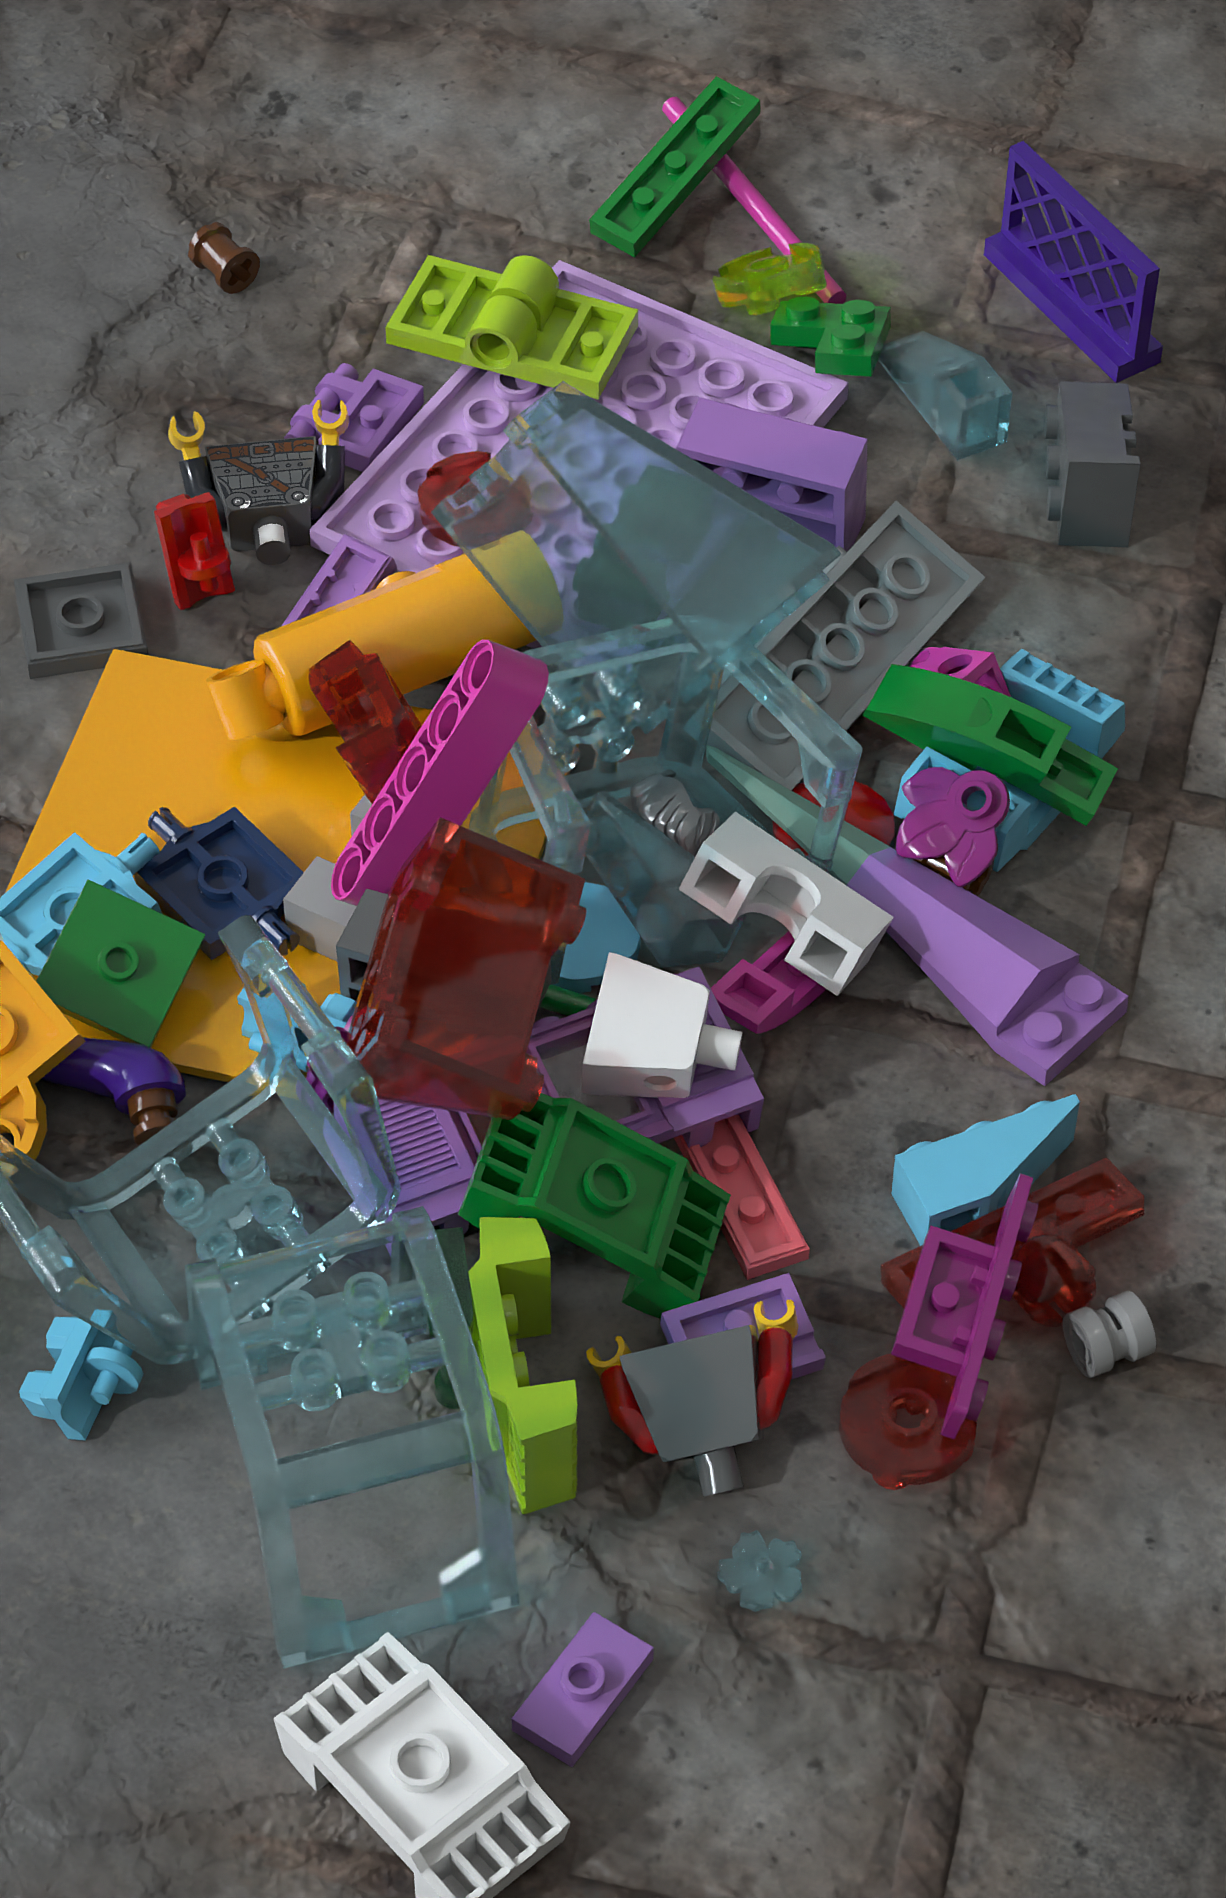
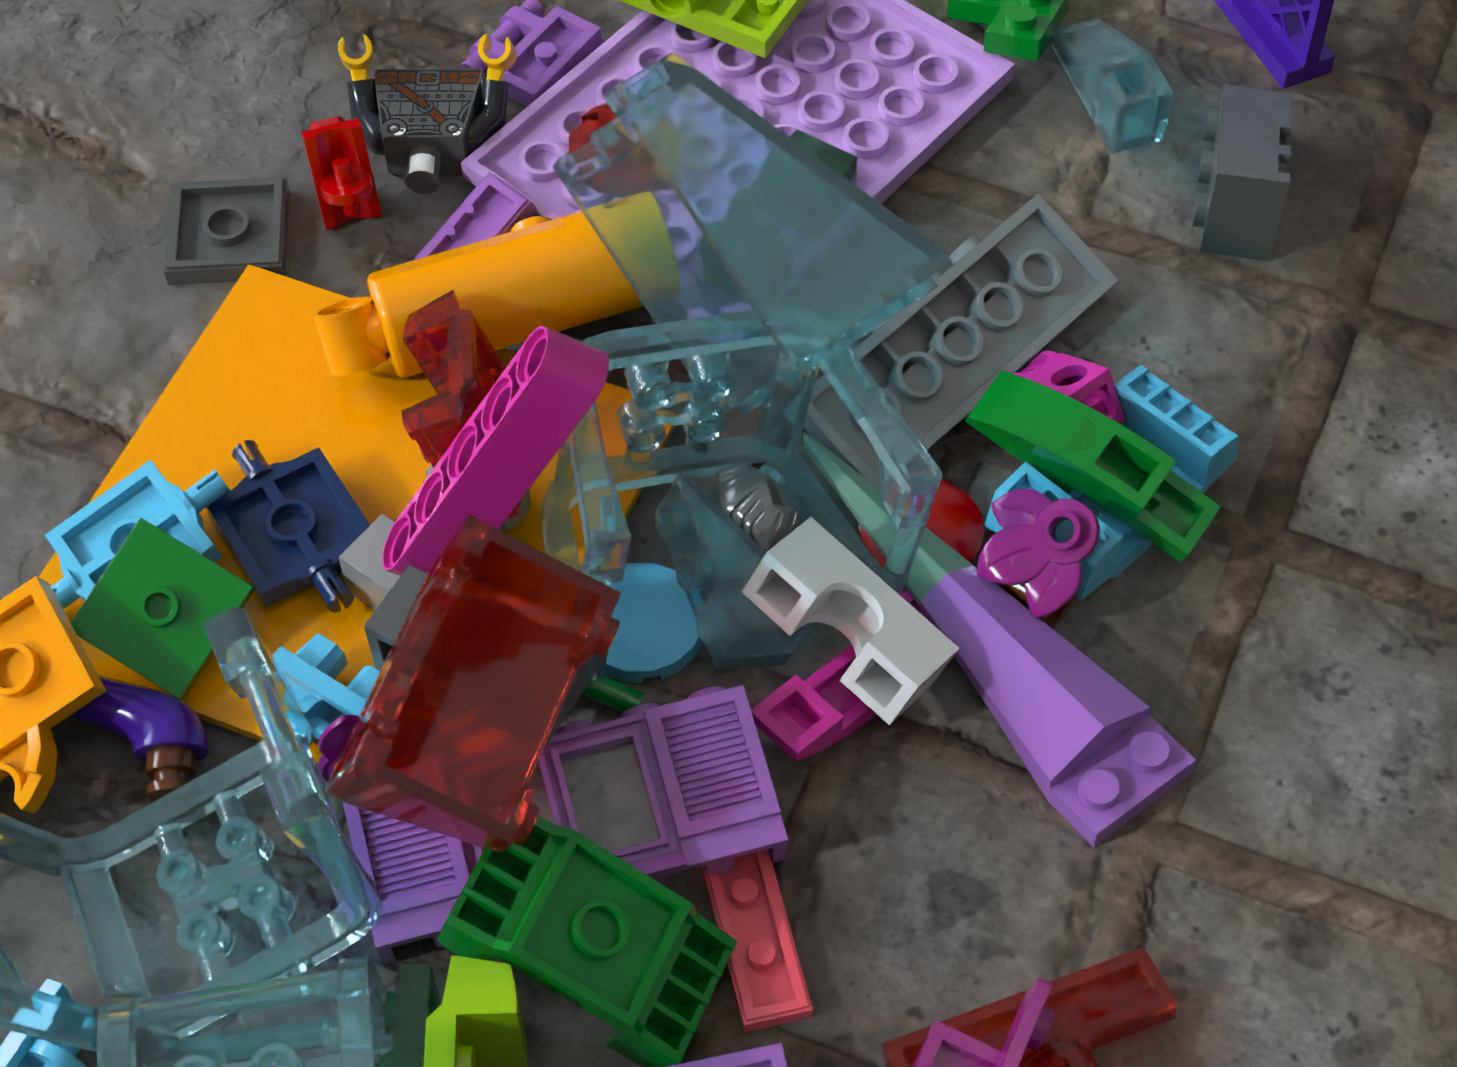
camera: 10 degrees right, 5 degrees up
white torso [581,952,743,1098] -> none
medium lavender wedge [676,397,868,555] -> none
medium azure slope [891,1094,1080,1248] -> none

